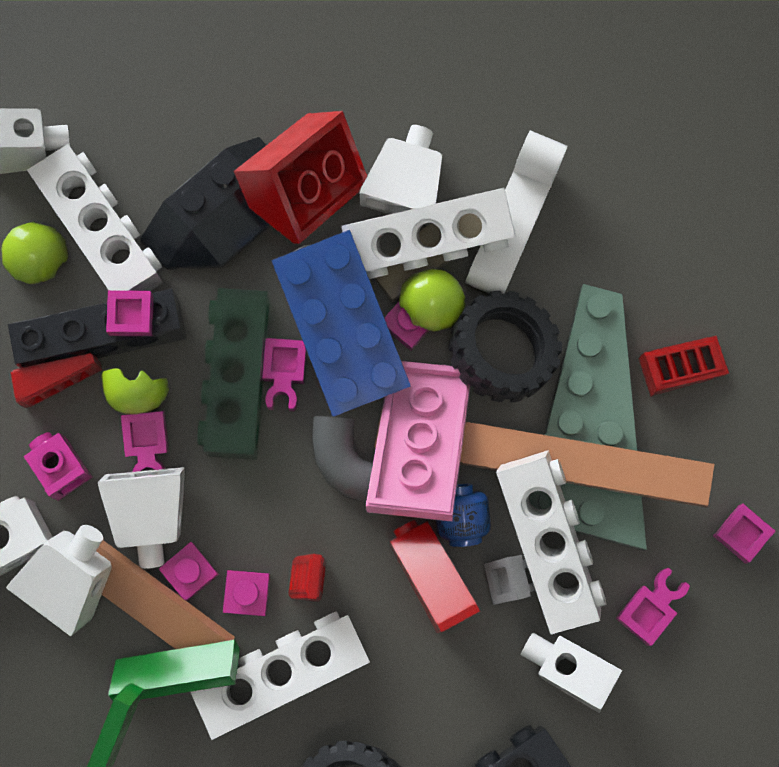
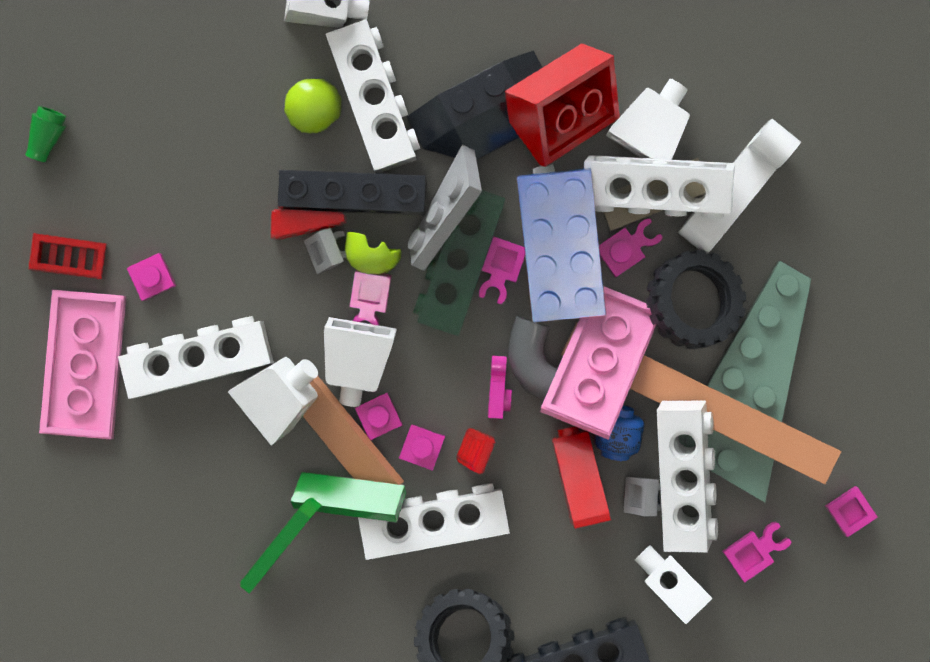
camera: 25 degrees right, 10 degrees up
dark pink brick [23,432,93,501] -> none
dark pink plate [106,290,153,336] -> none
lime hair [399,268,465,332] -> none
red slope [638,336,729,396] -> none
none -> light grey tile [304,228,346,274]
none -> light grey wing [408,145,482,271]
none -> dark pink plate [488,356,512,419]

